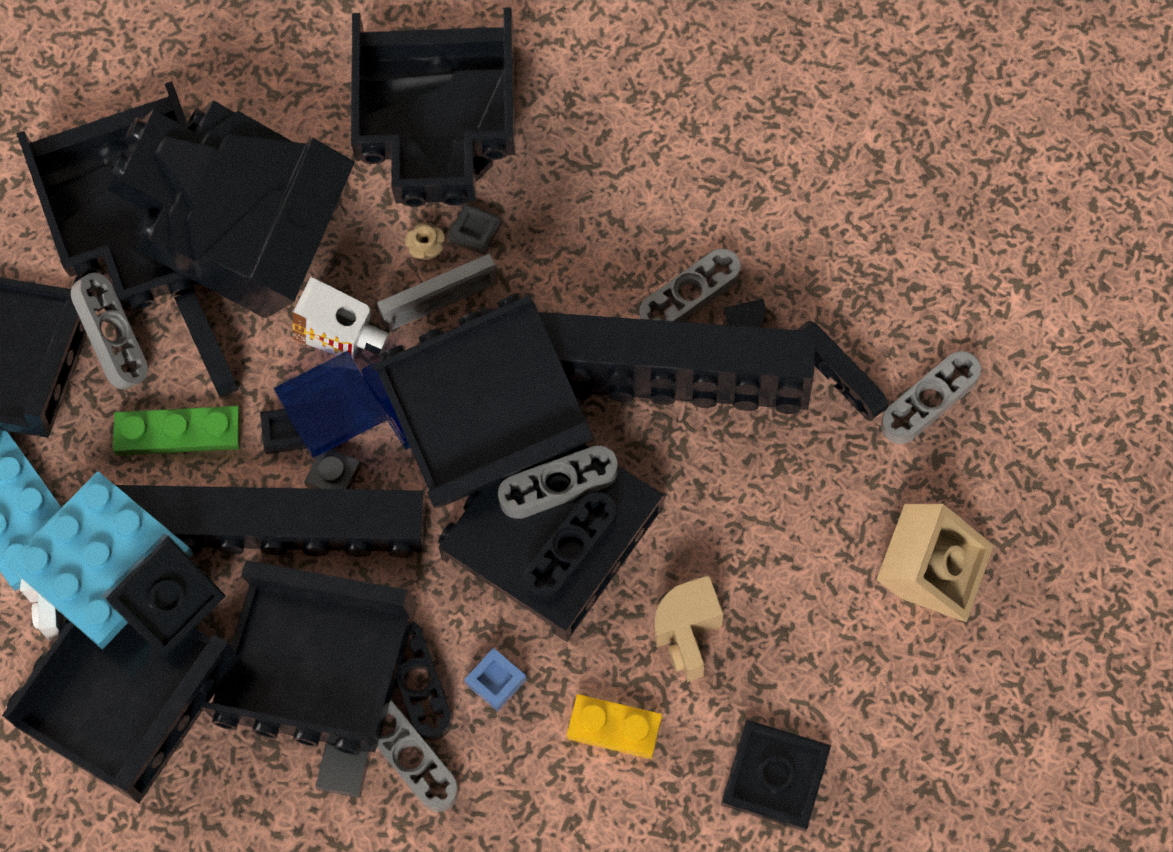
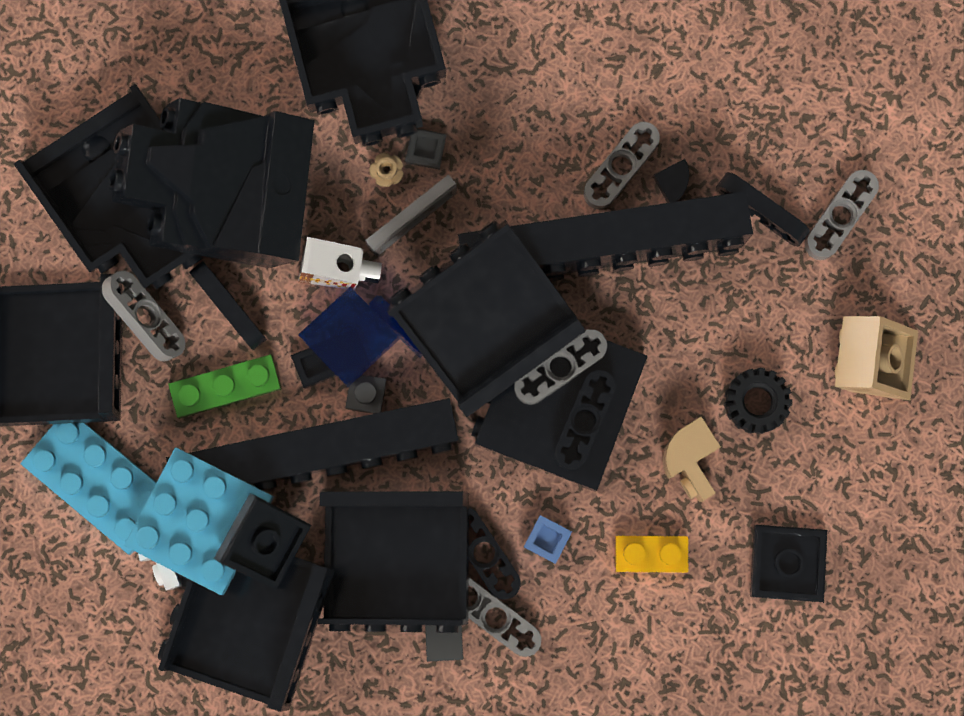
camera: 15 degrees left, 15 degrees up
none -> black tyre [724,368,792,434]

